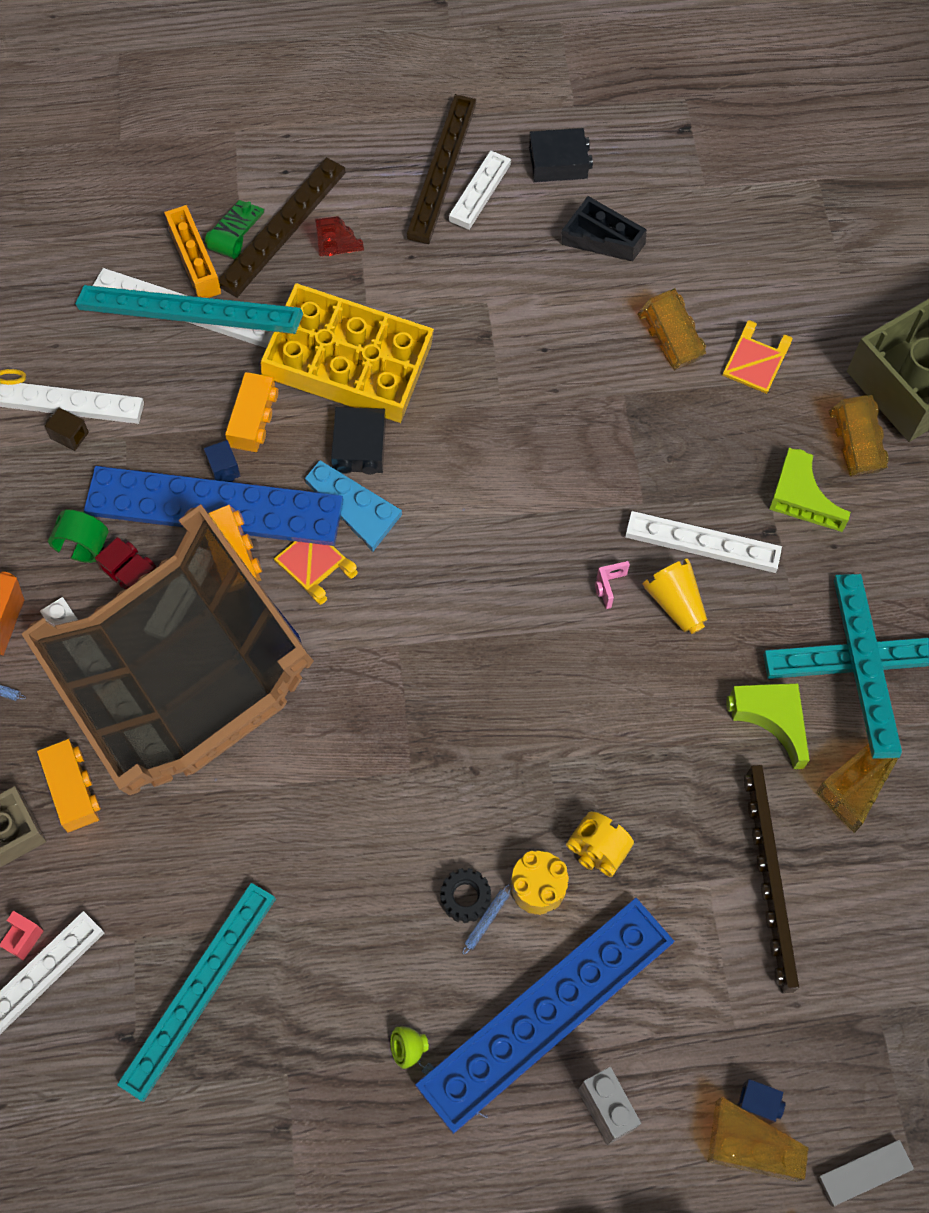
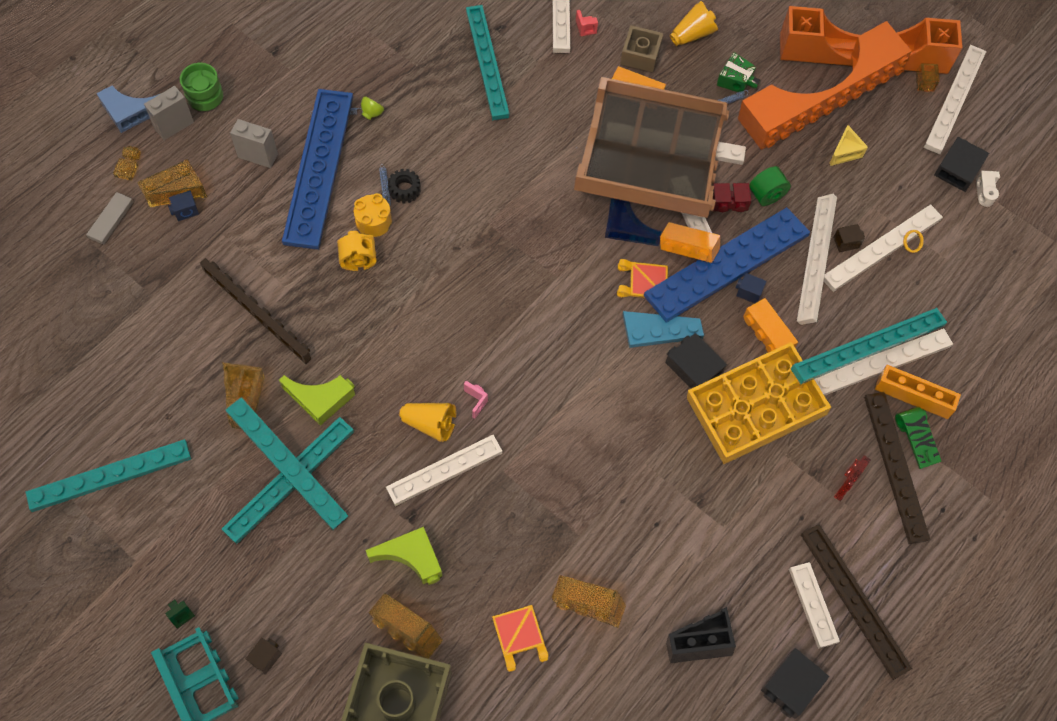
camera: 135 degrees right, 0 degrees up
none -> white plate [797,194,837,325]

